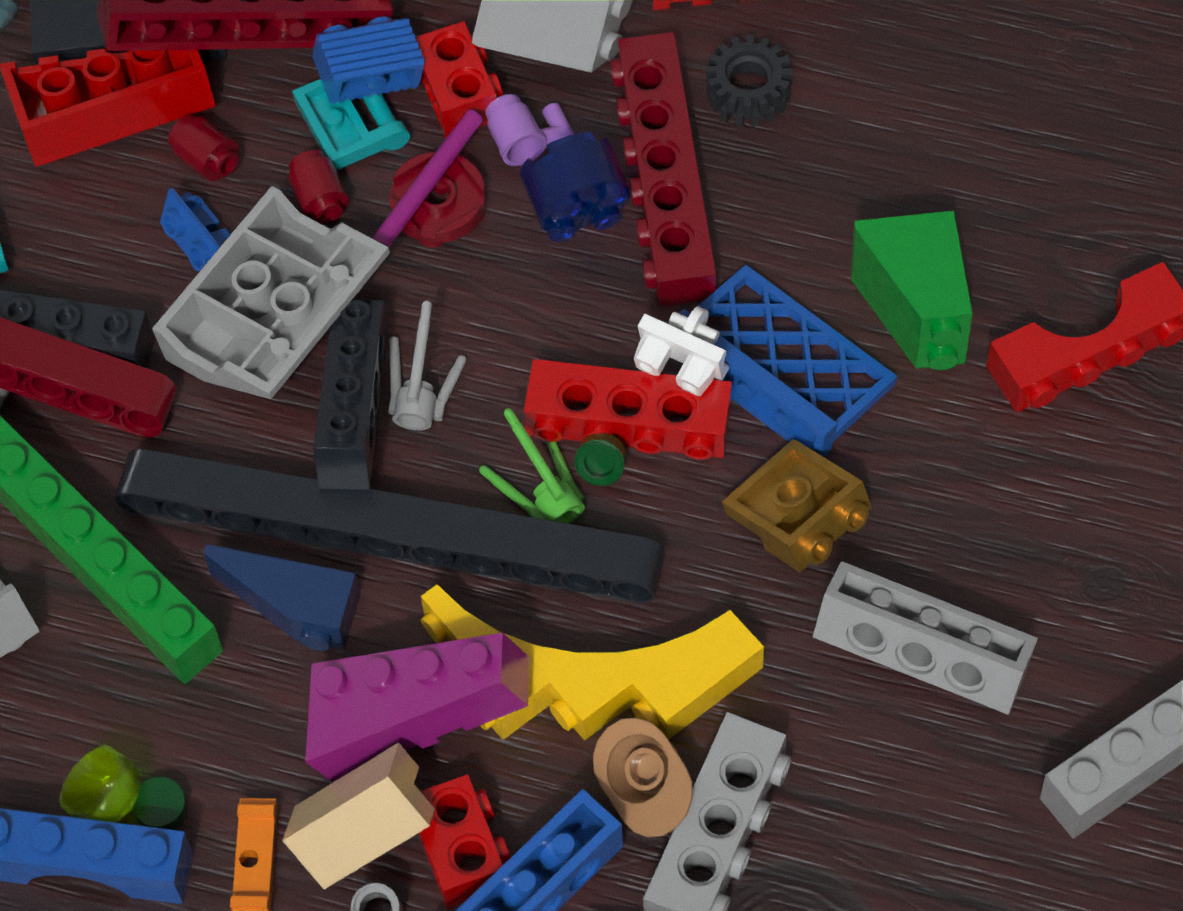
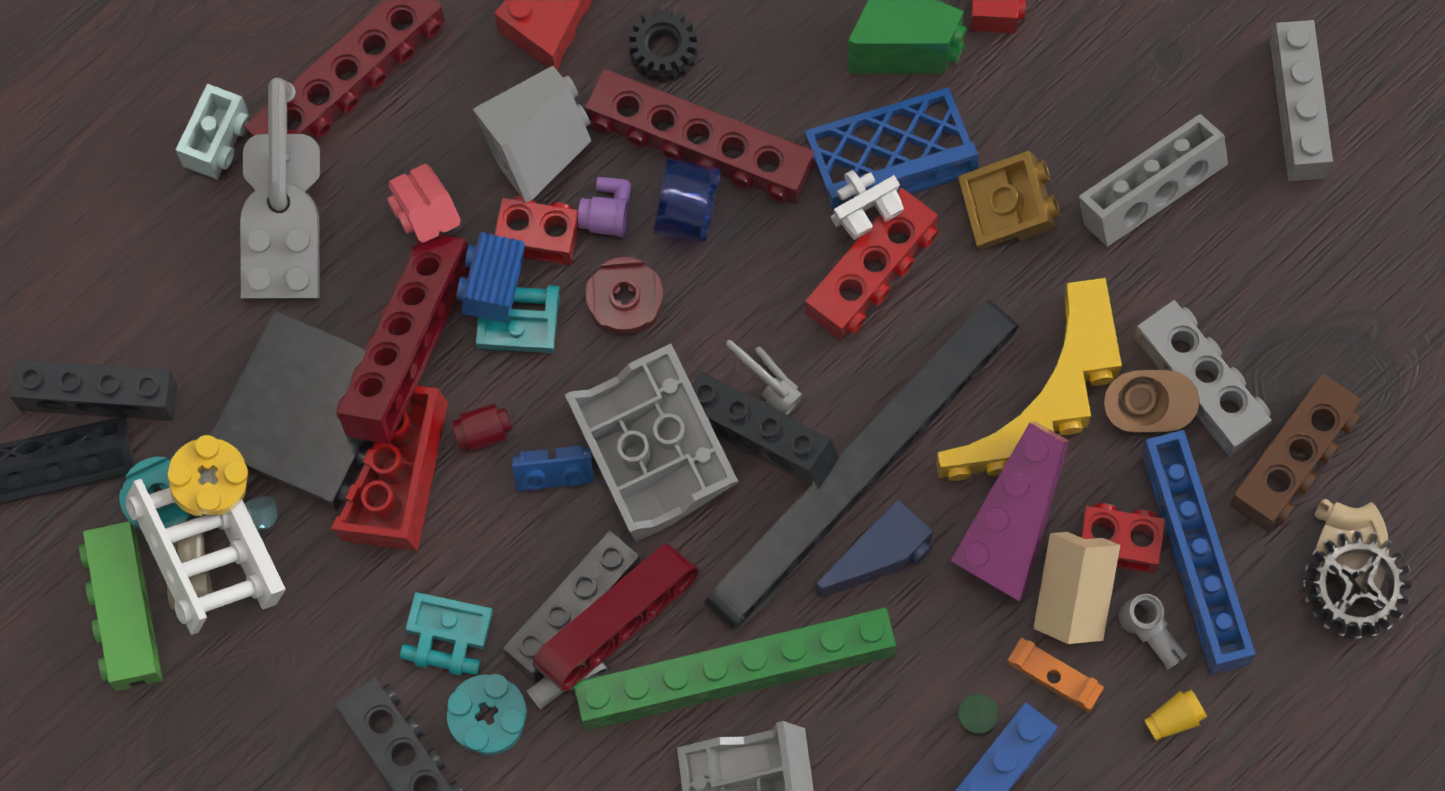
camera: 60 degrees left, 10 degrees up
clear neon green hair [59,745,141,823] -> none
dark red brick [288,150,349,224] -> none
magenta bar [372,109,483,248] -> none
bright green plant [479,408,585,524] -> none
dark green tile [574,433,627,486] -> none

